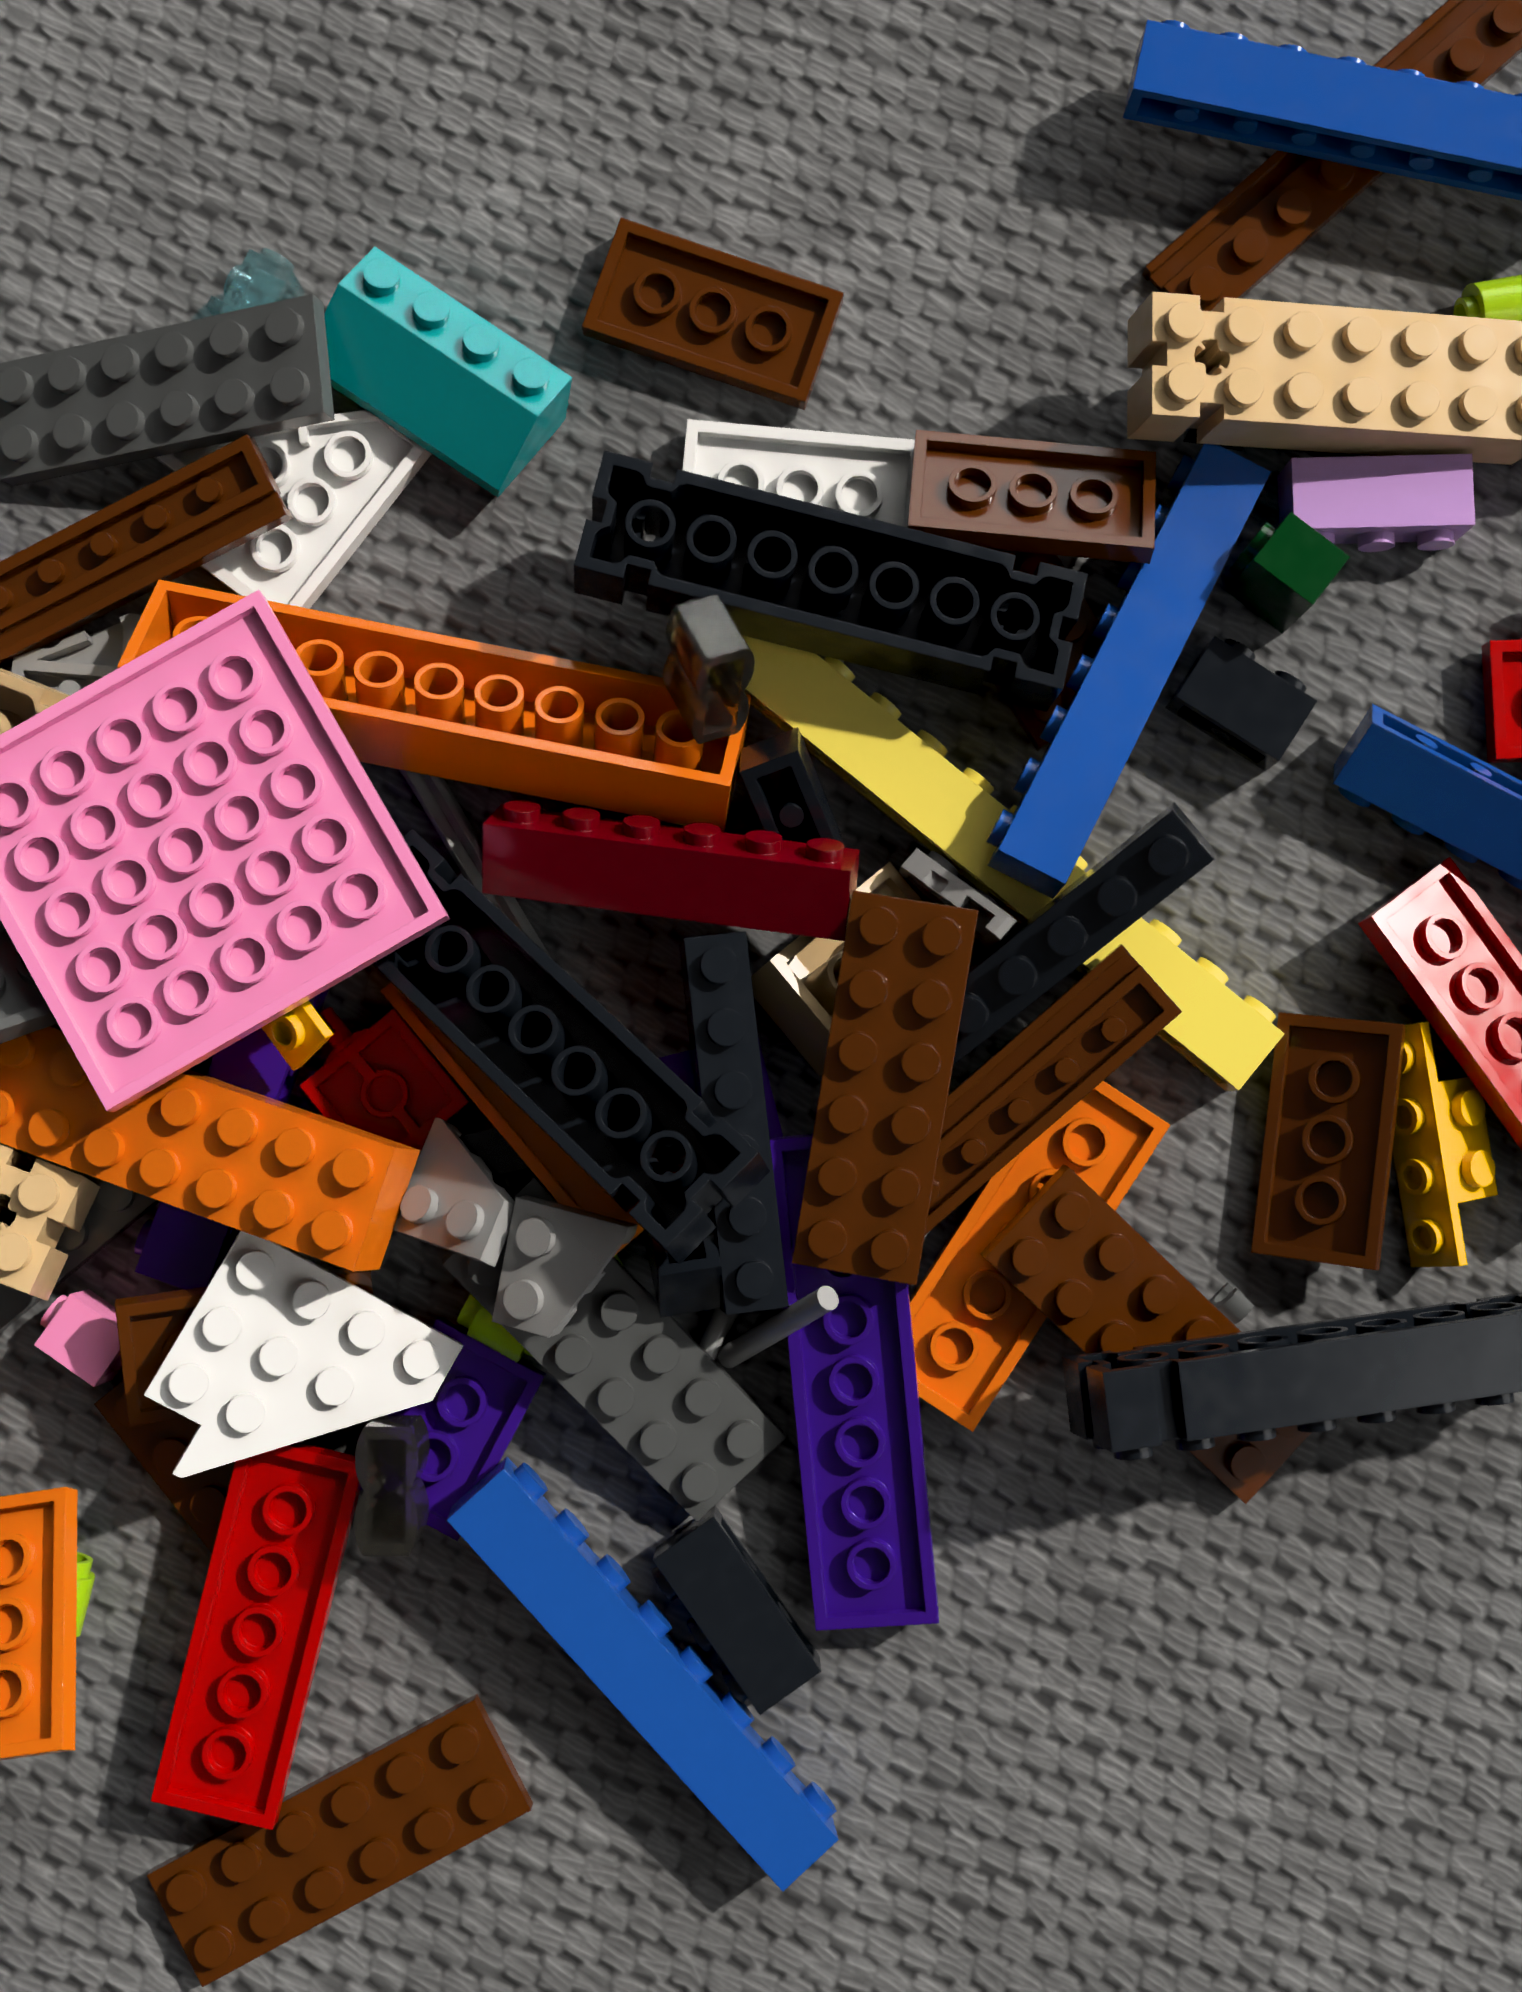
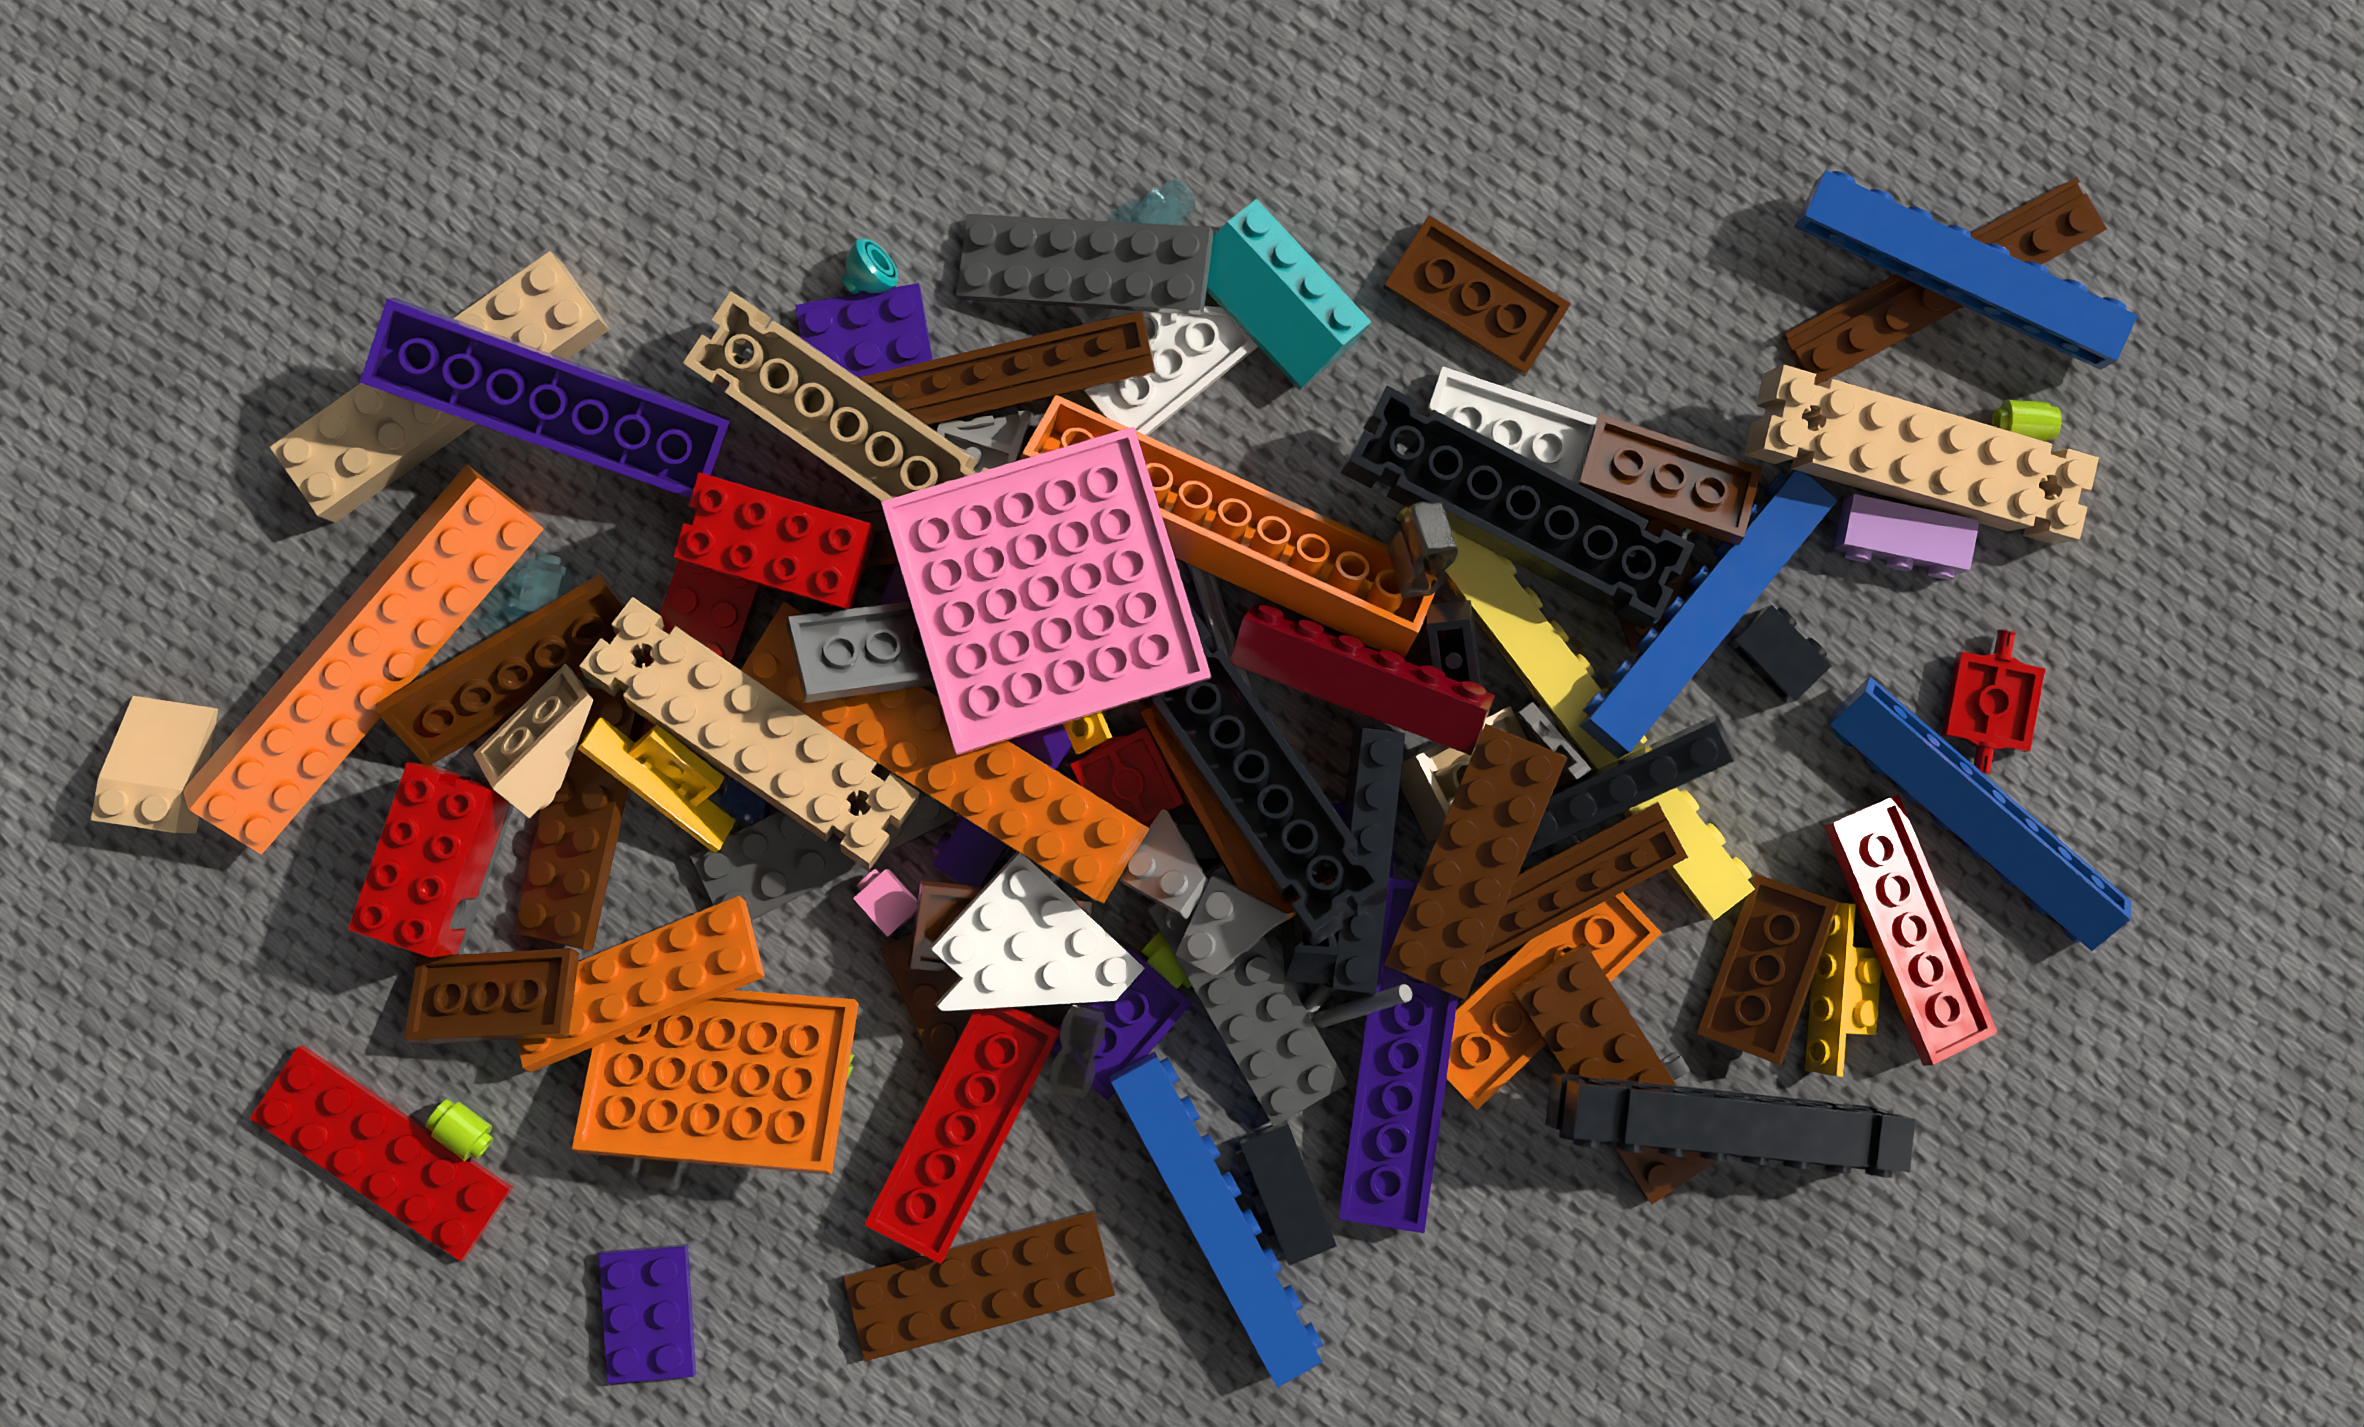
camera: 10 degrees right, 0 degrees up
dark green brick [1226,512,1350,634] -> none

